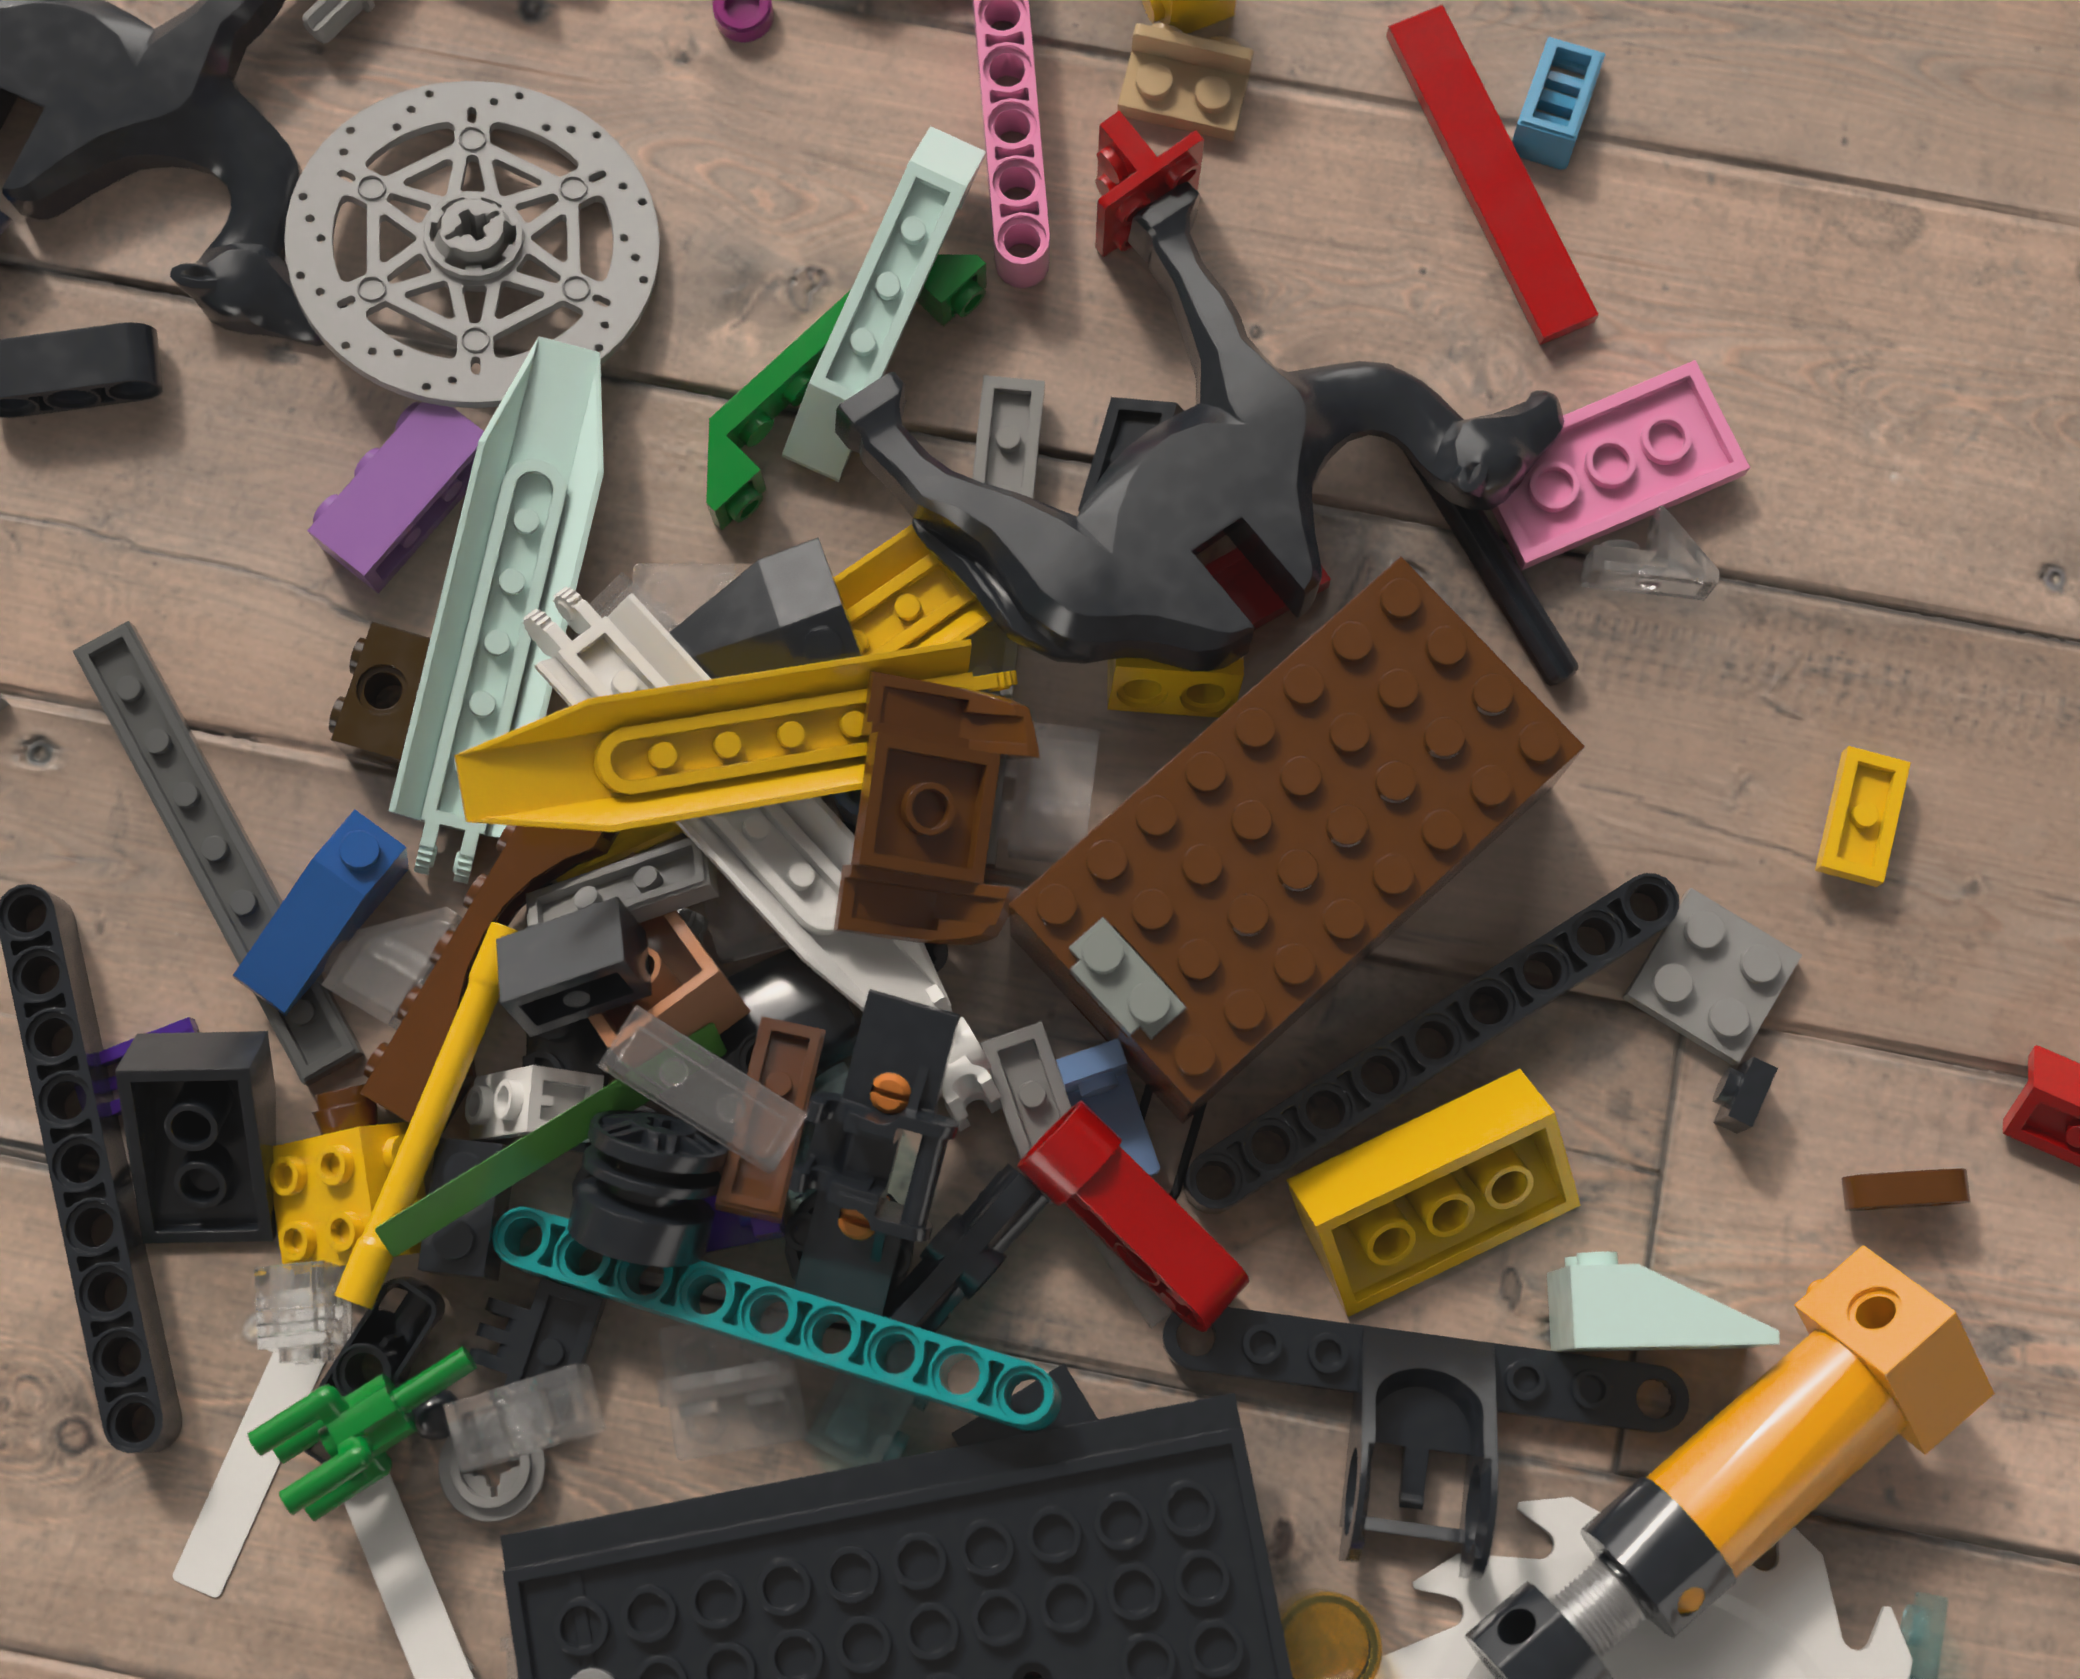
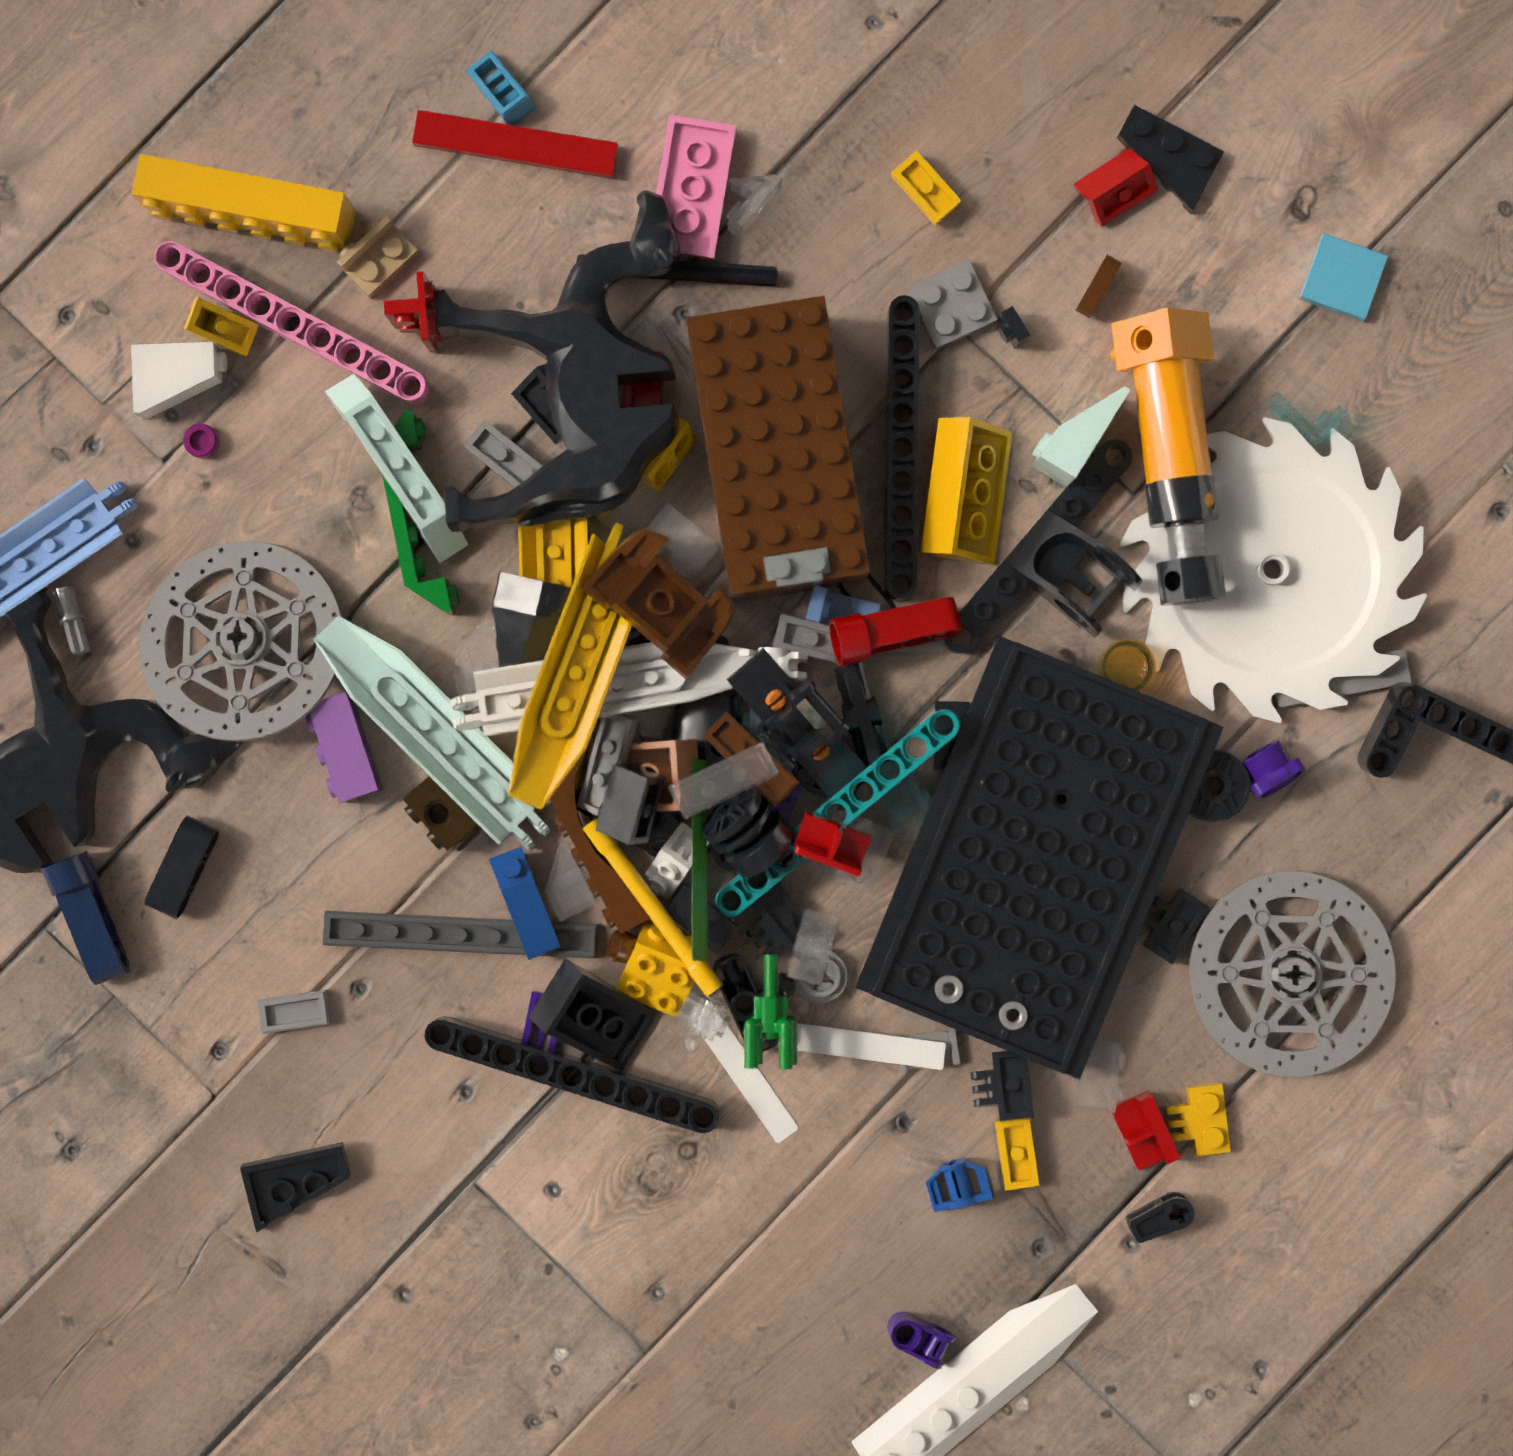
camera: 60 degrees left, 10 degrees up
none -> red panel [794,811,872,877]

